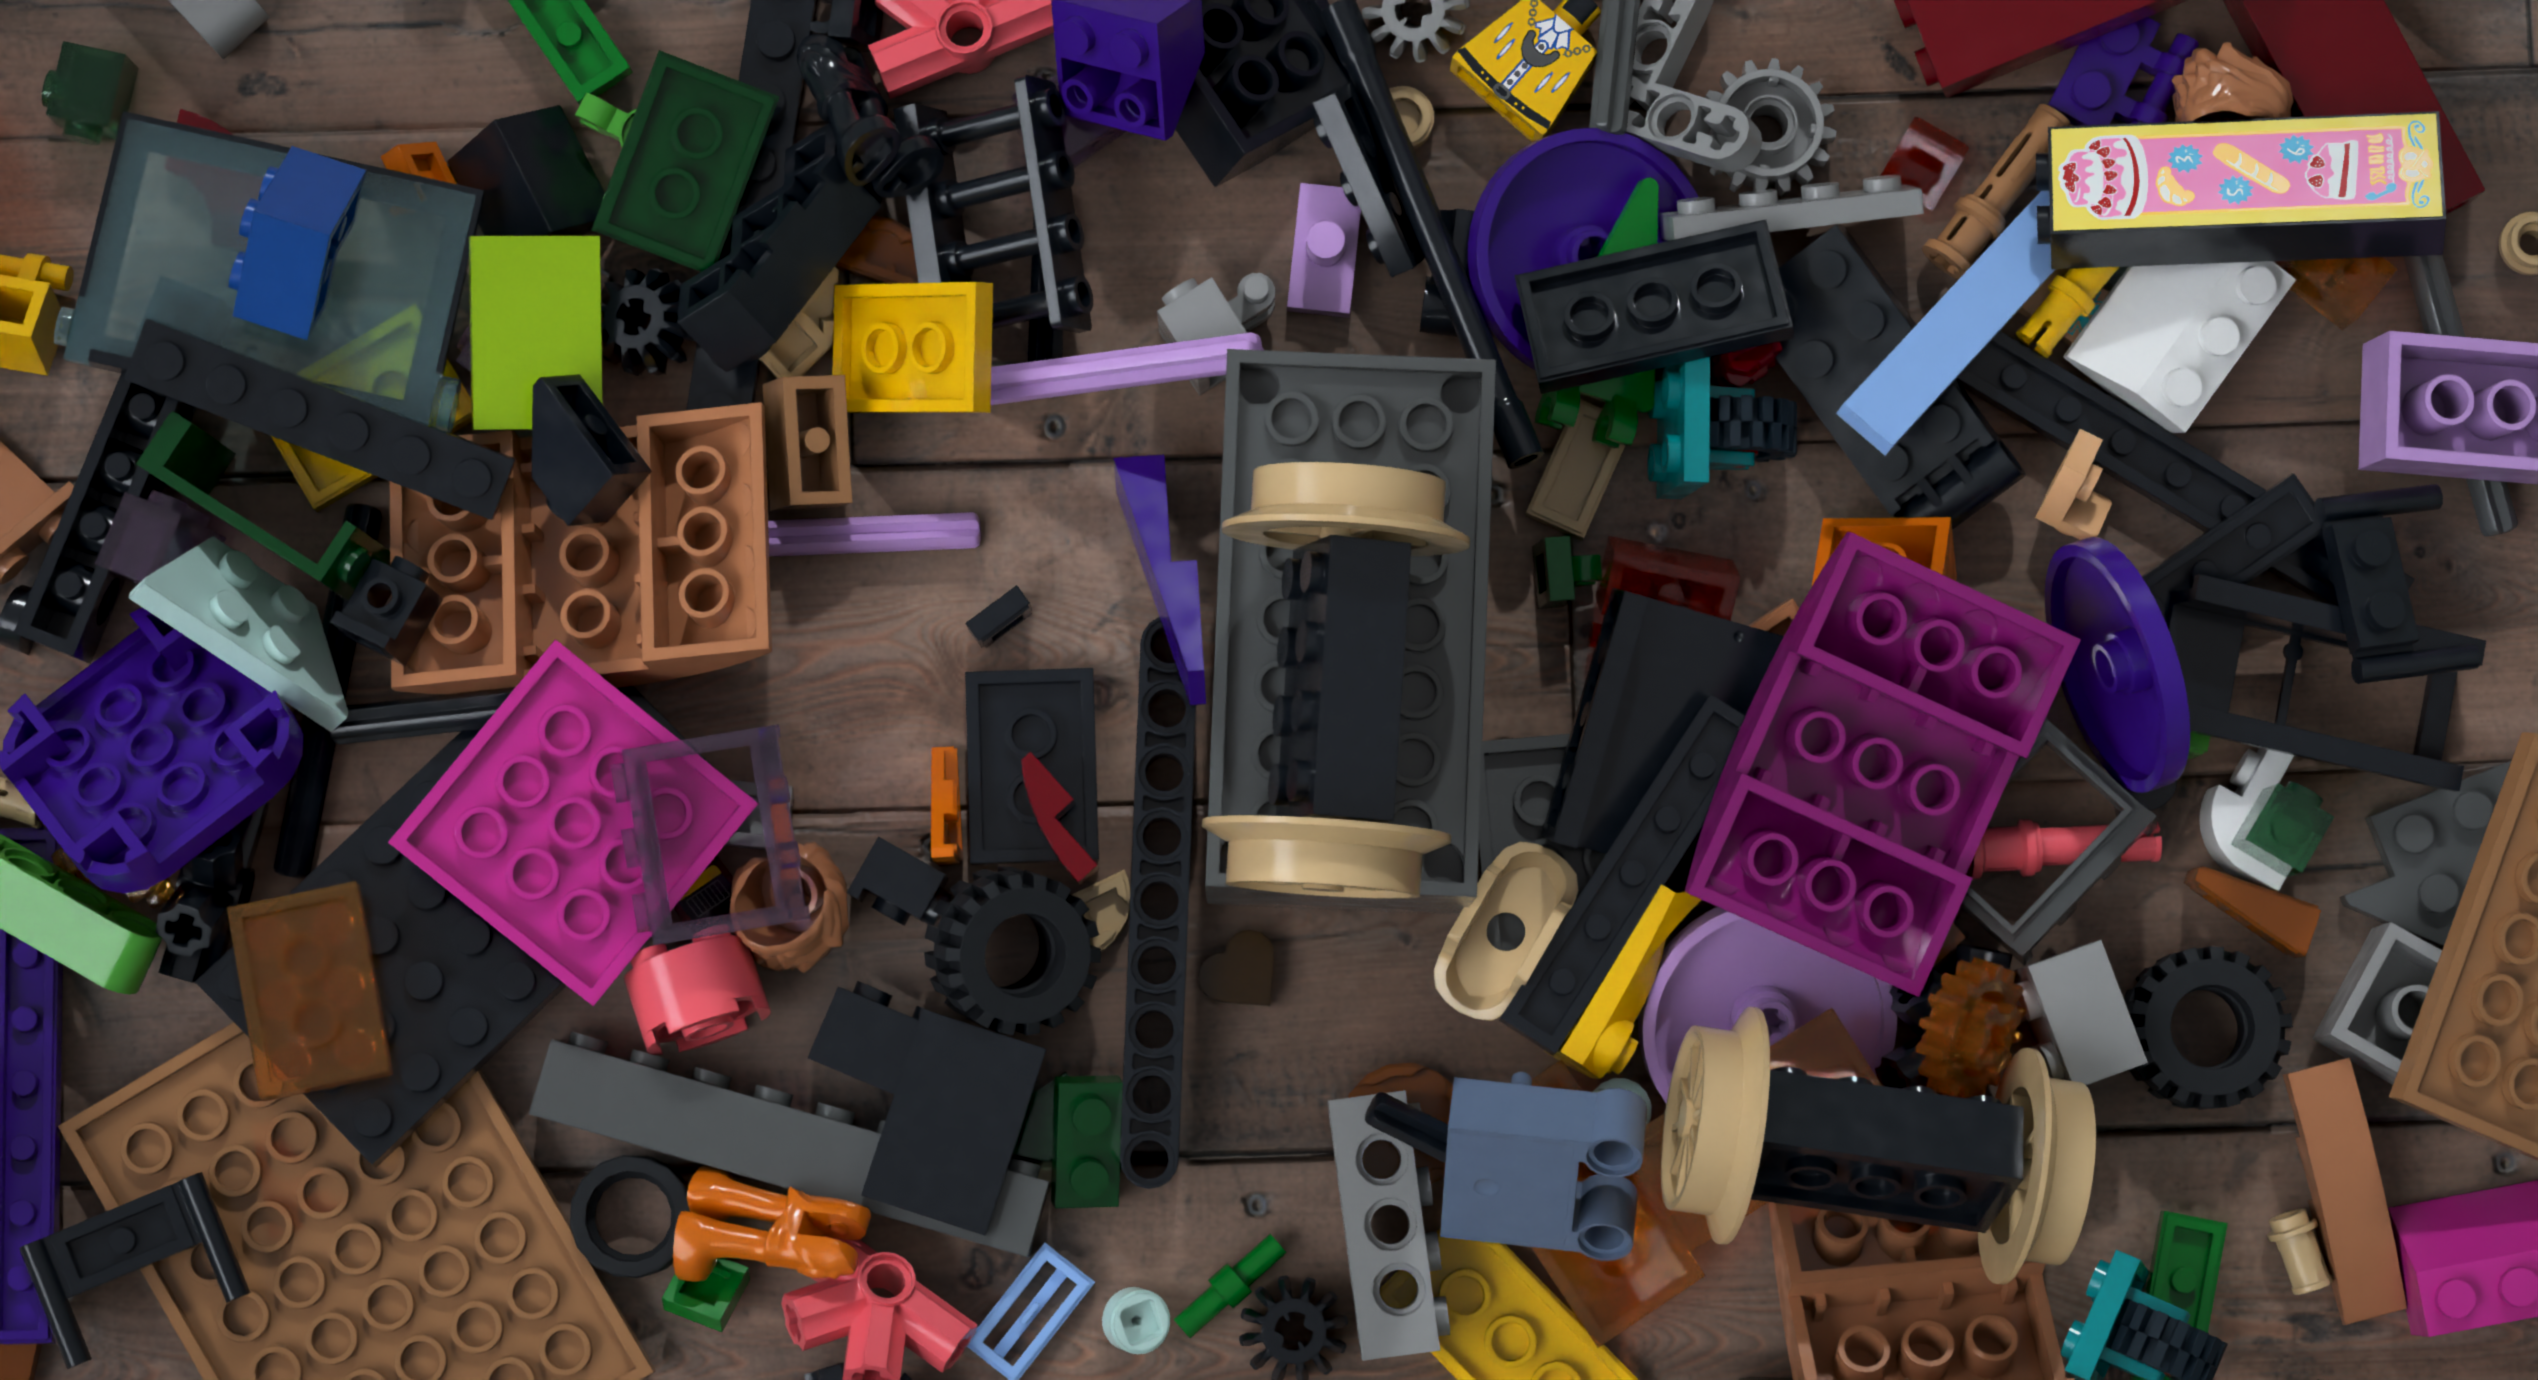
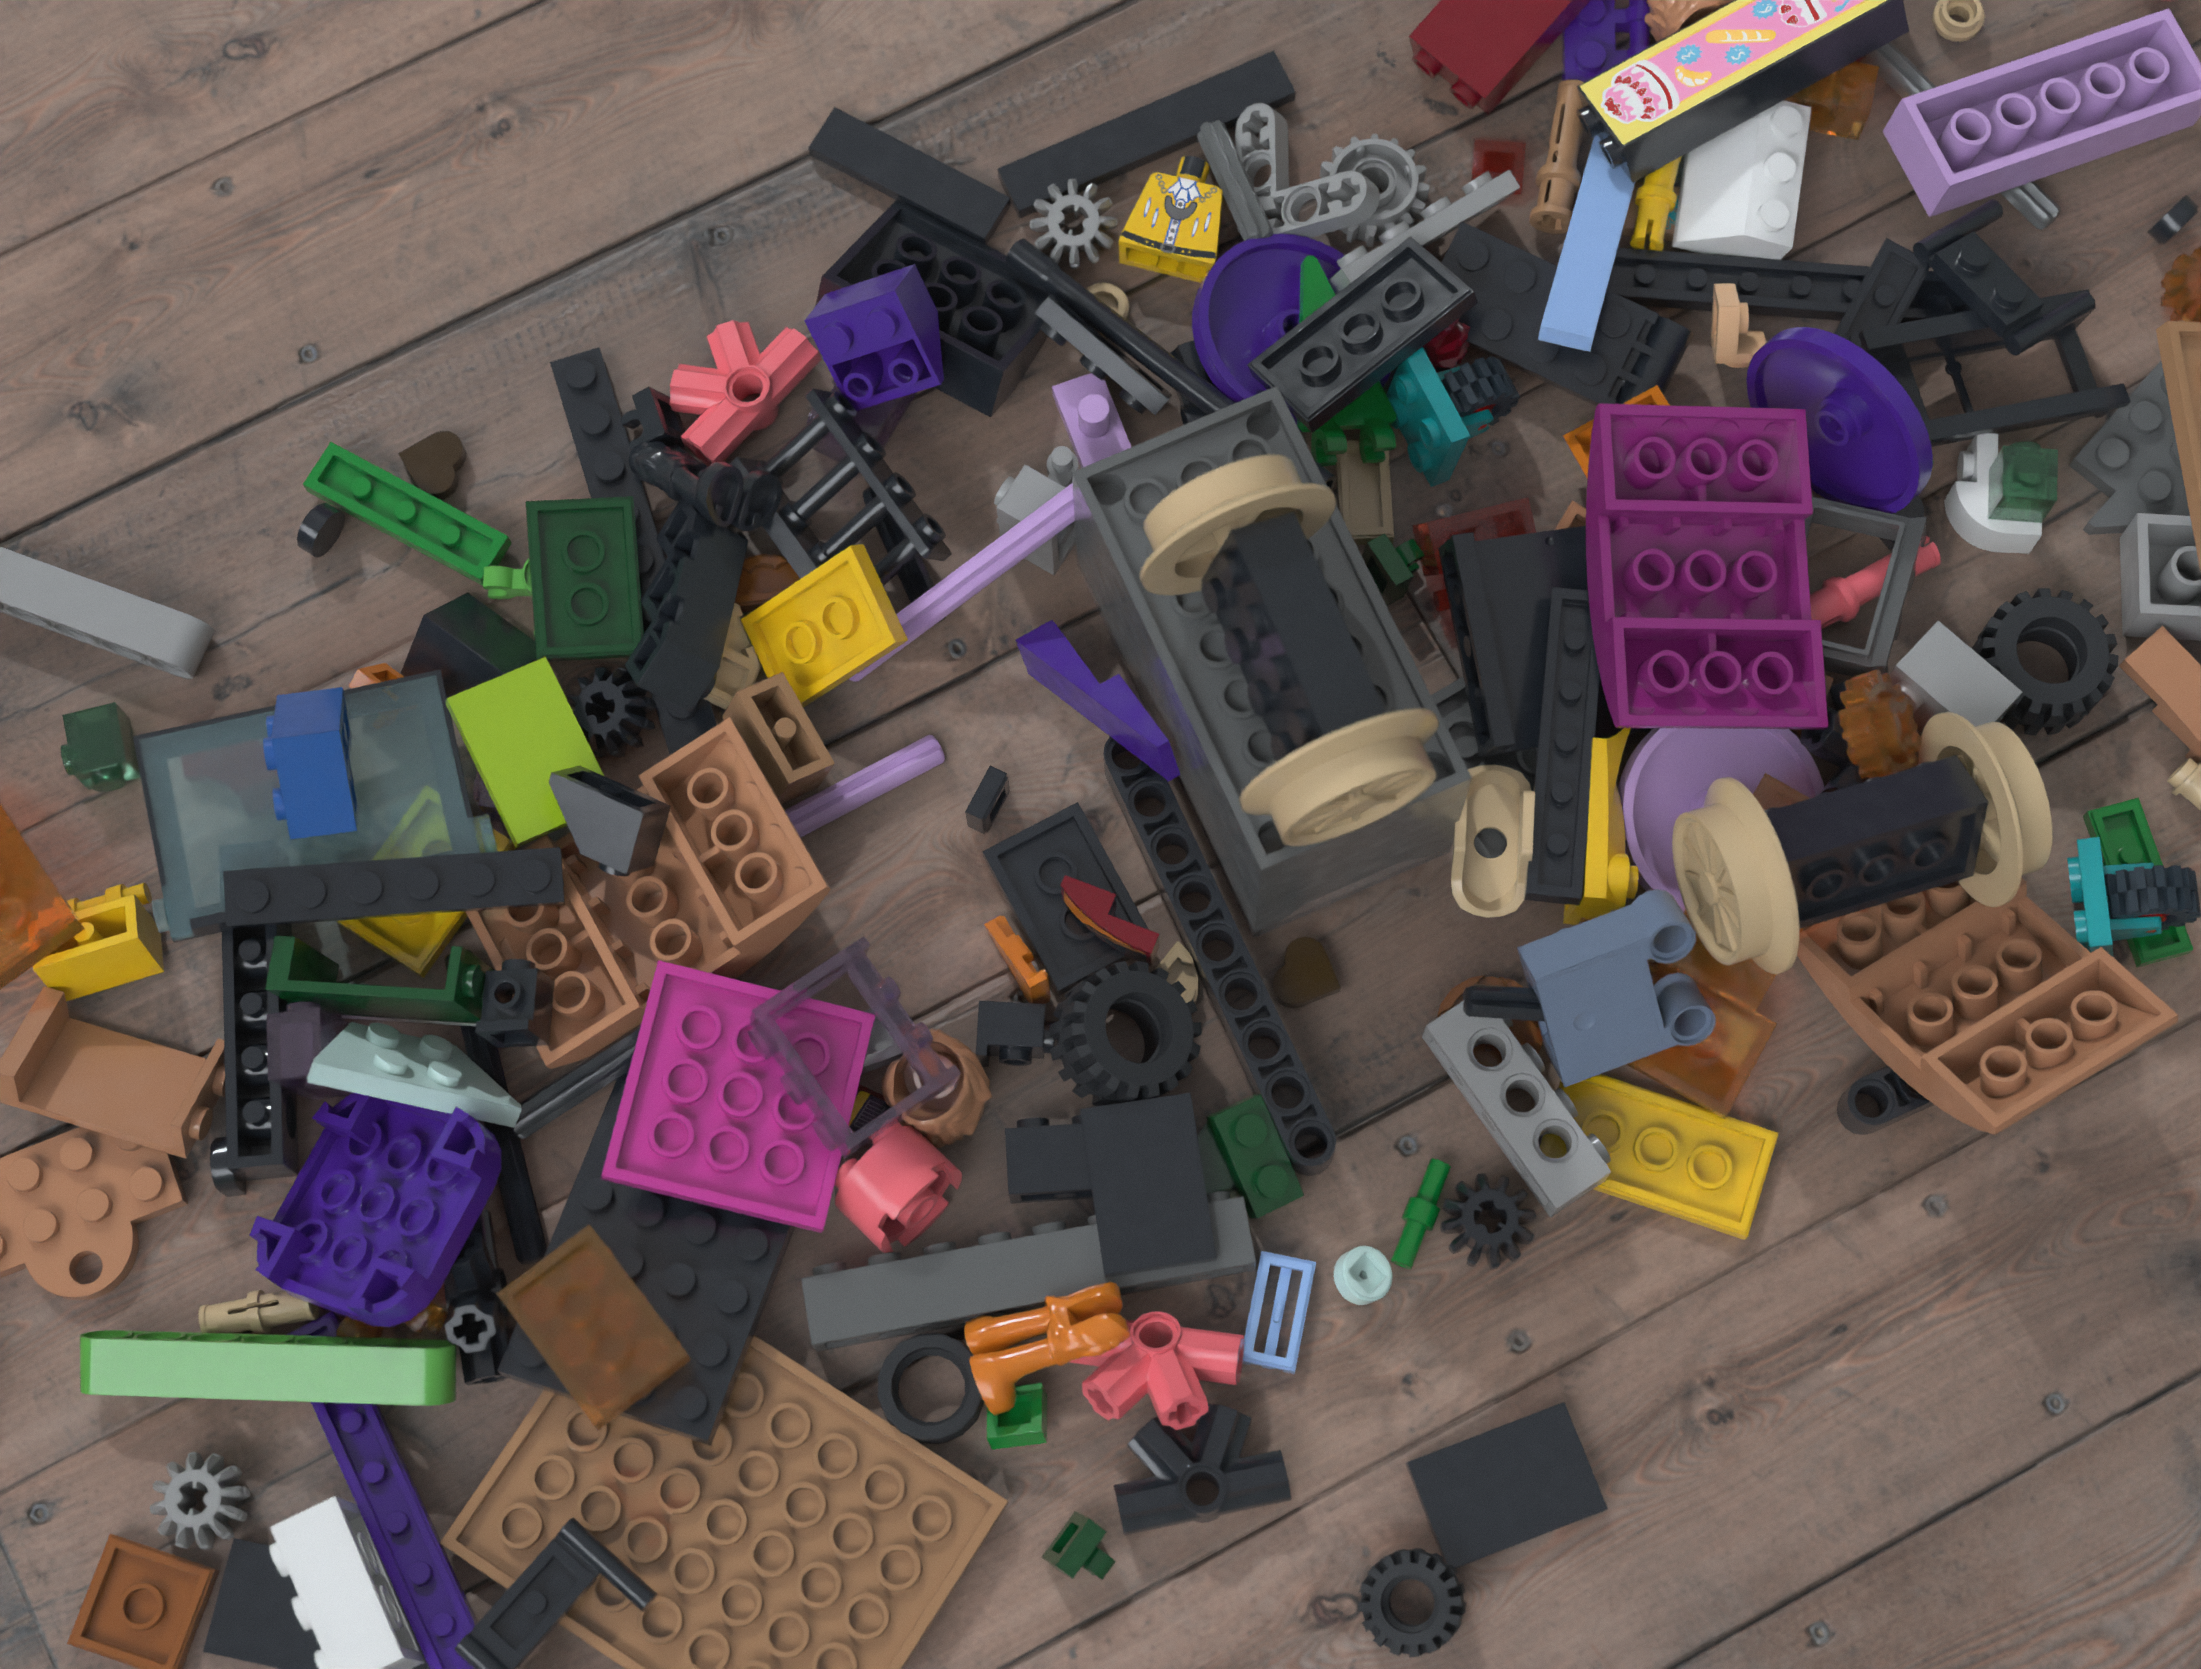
camera: 20 degrees left, 10 degrees down
dark orange slope [2184,866,2321,958] -> none

